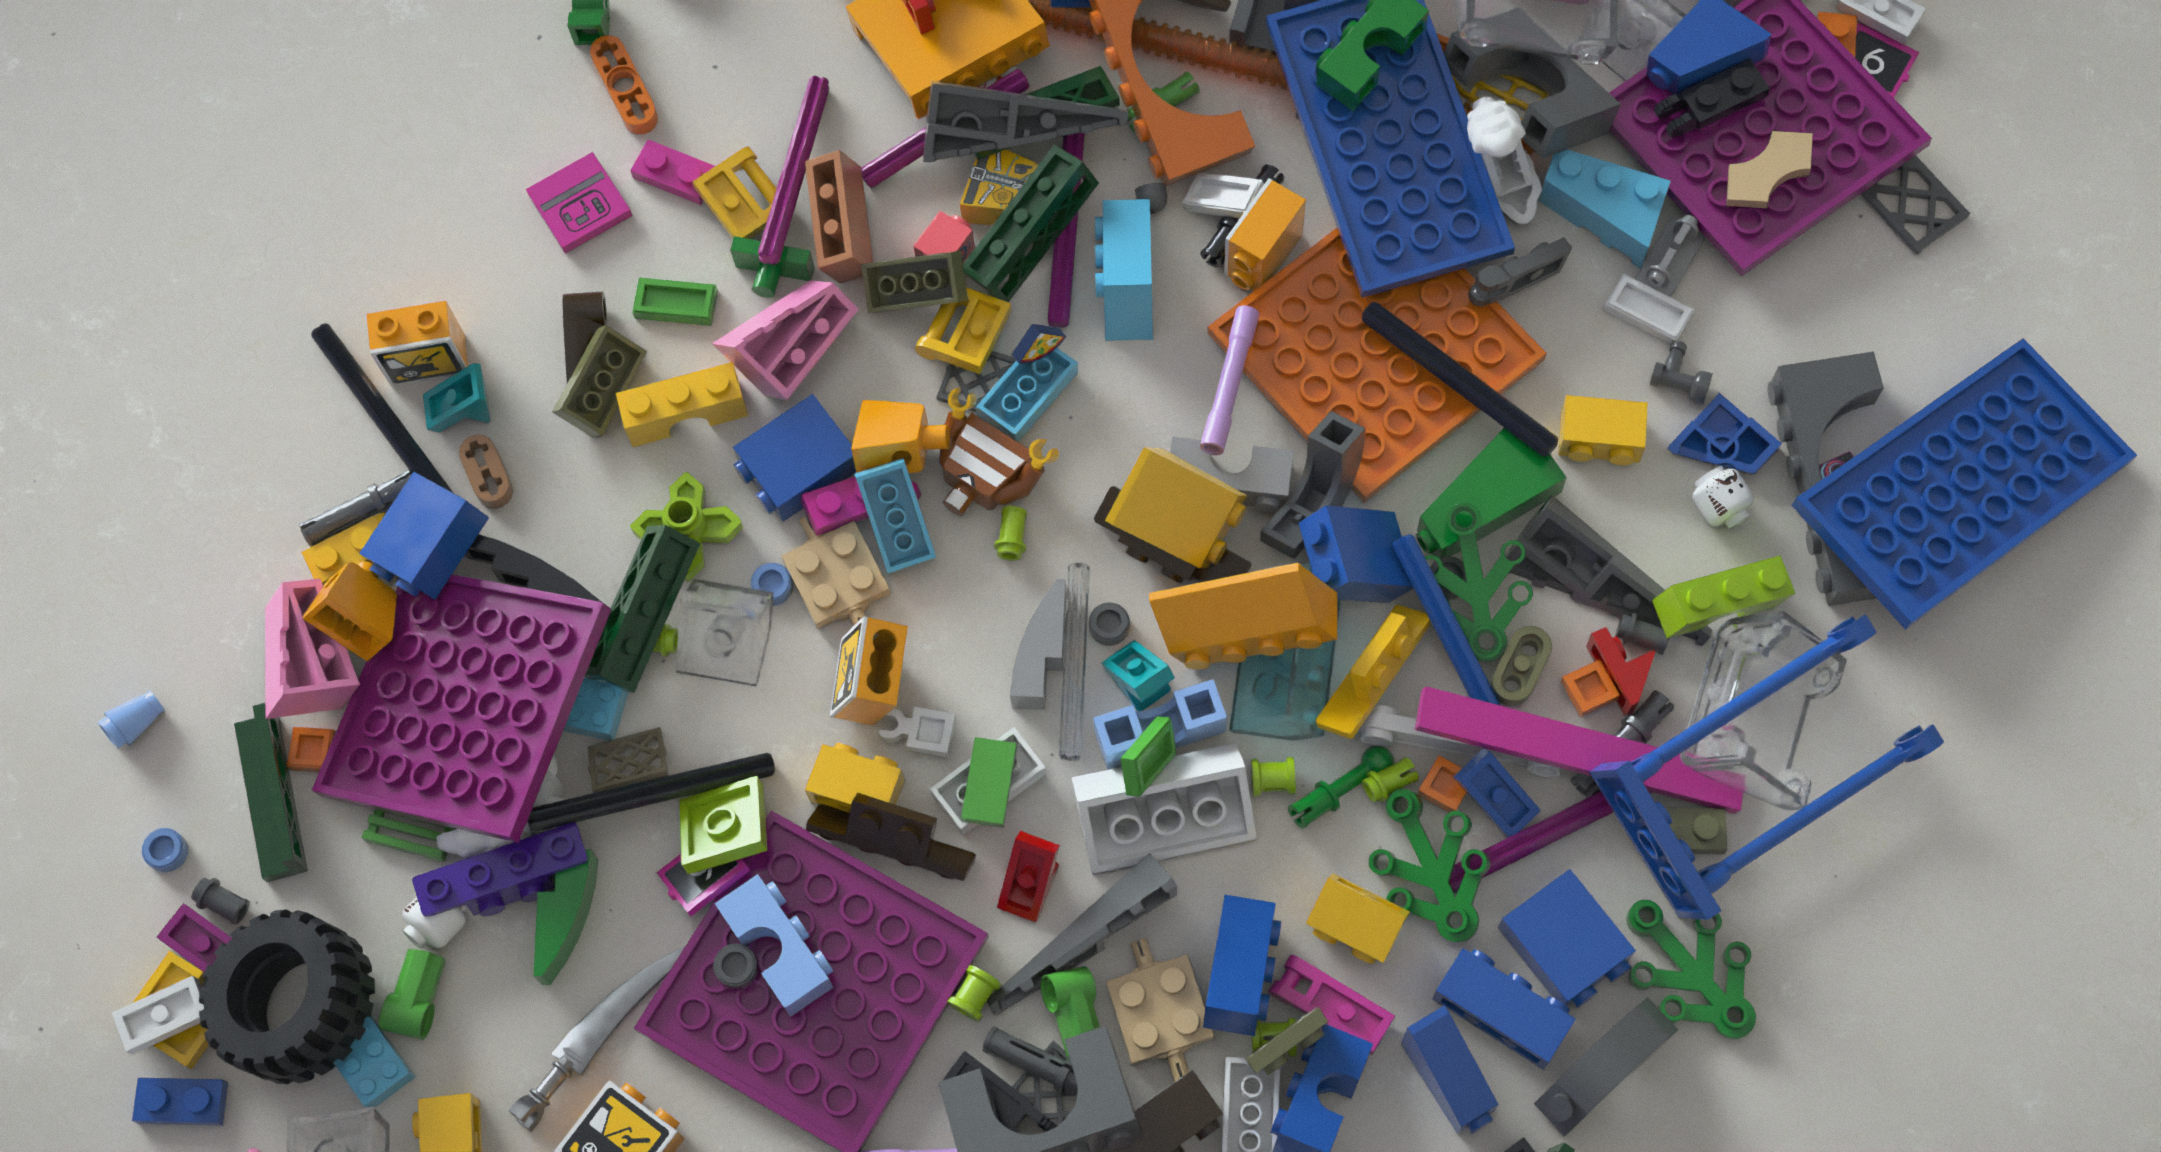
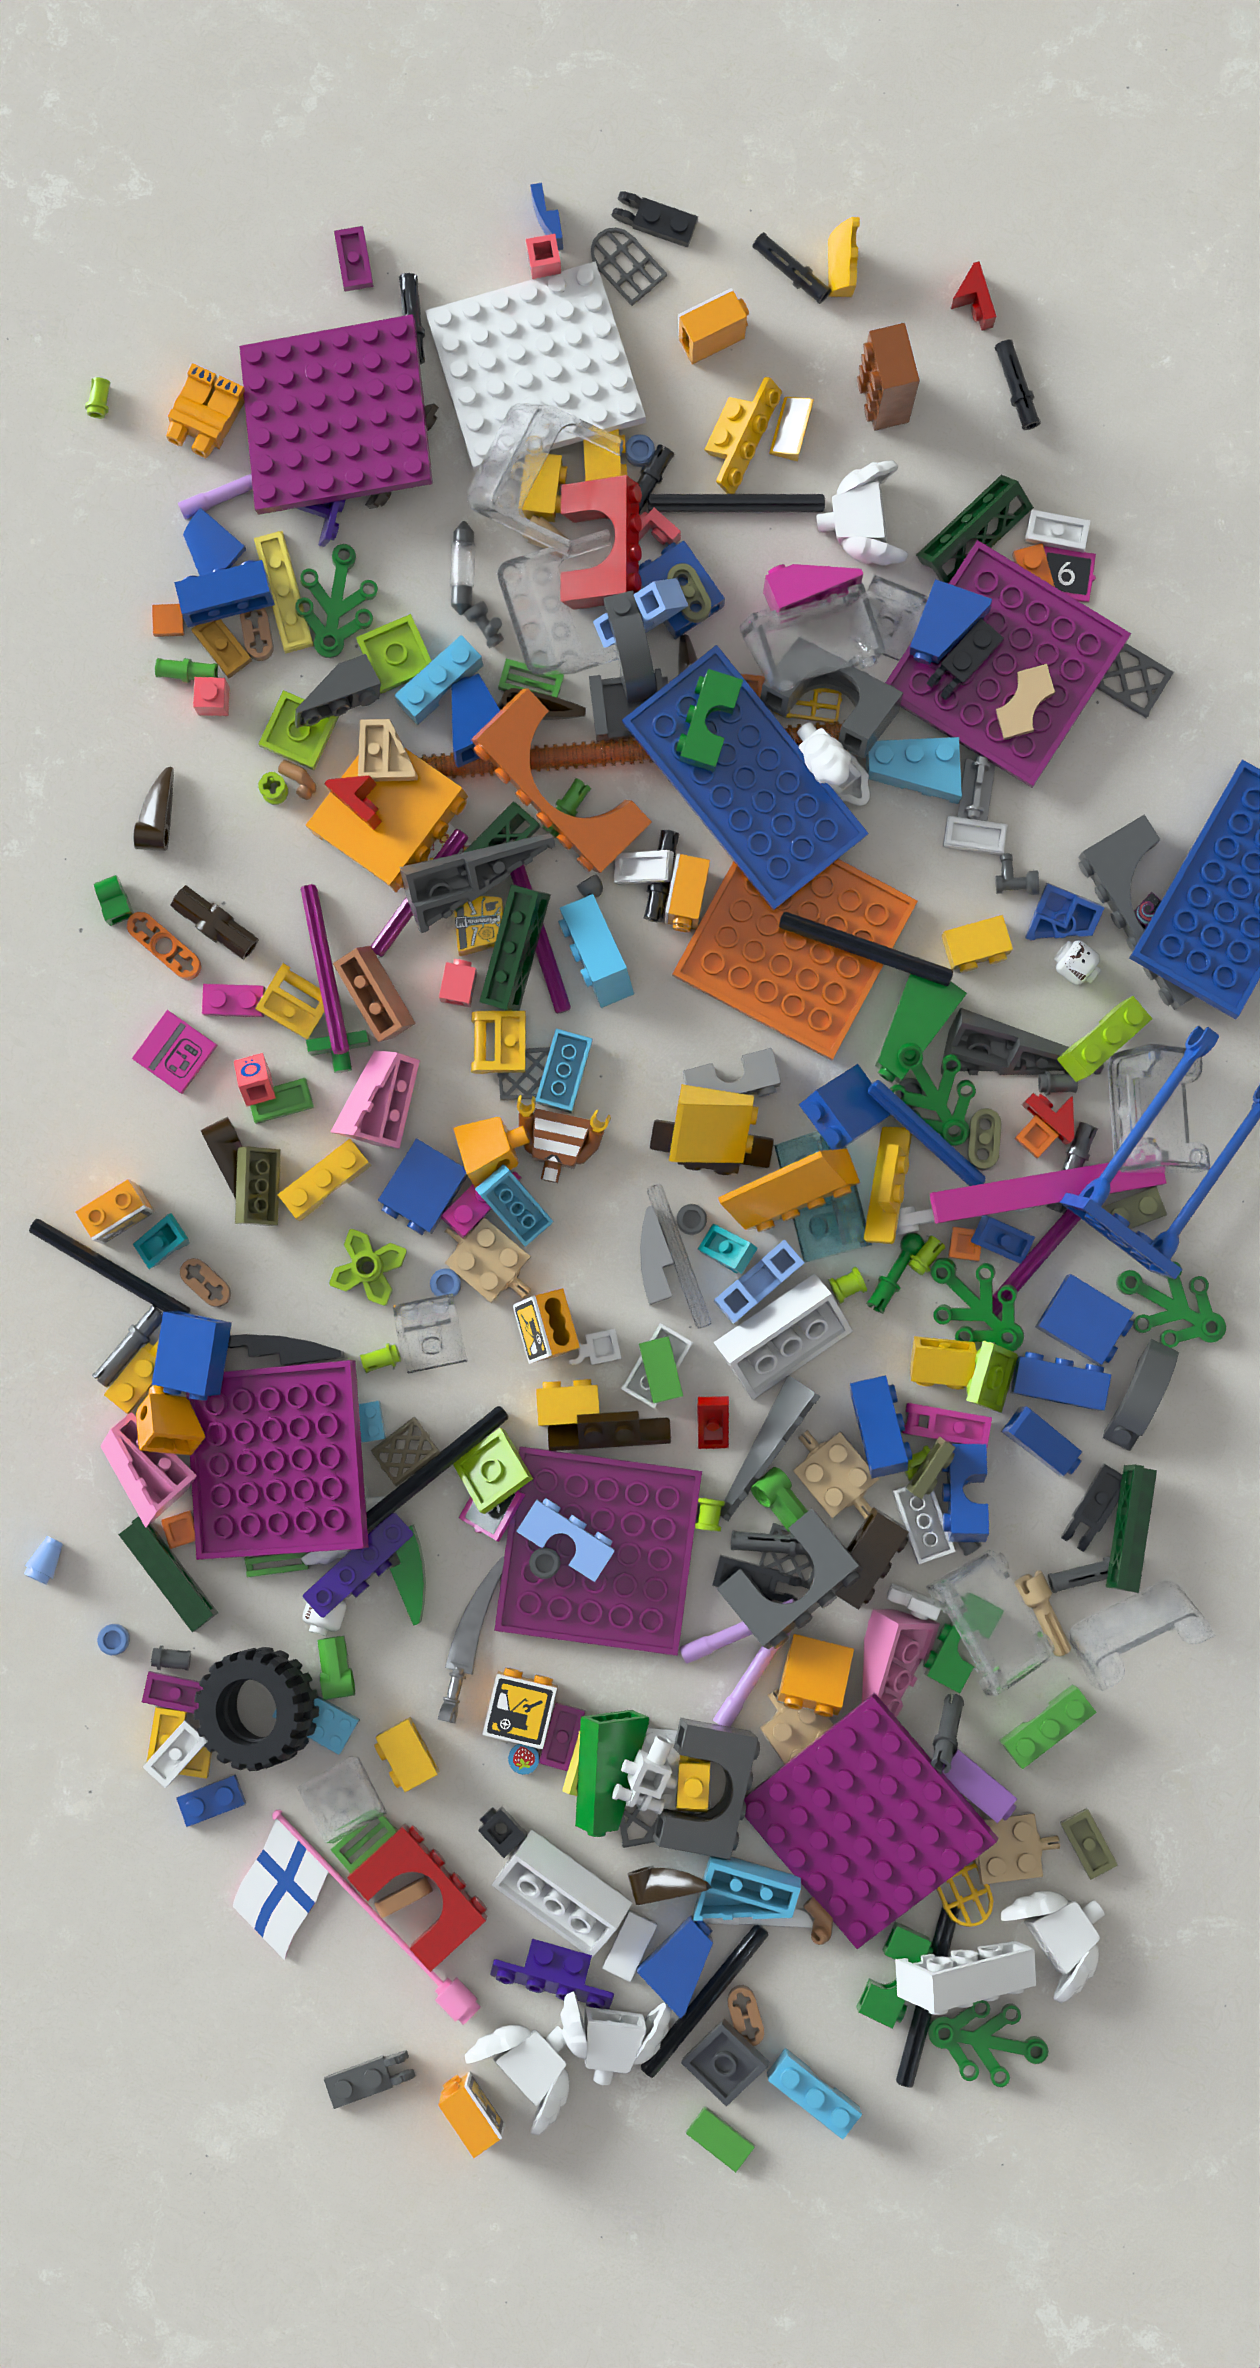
camera: 25 degrees left, 15 degrees up
dark green fence [585,525,701,693] -> none
olive piece [861,251,968,313] -> none
lime pin [994,506,1027,561] -> none
tile [1012,324,1066,364] -> none
bright green tile [1121,716,1176,797] -> none
lavender piece [1200,306,1260,455] -> none
dark grey arch [1260,411,1365,559] -> none
dark grey hinge [1468,237,1572,307] -> none
none -> dark brown piece [170,885,259,961]
none -> coral brick [234,1053,276,1107]
none -> lime plate [966,1341,1018,1413]

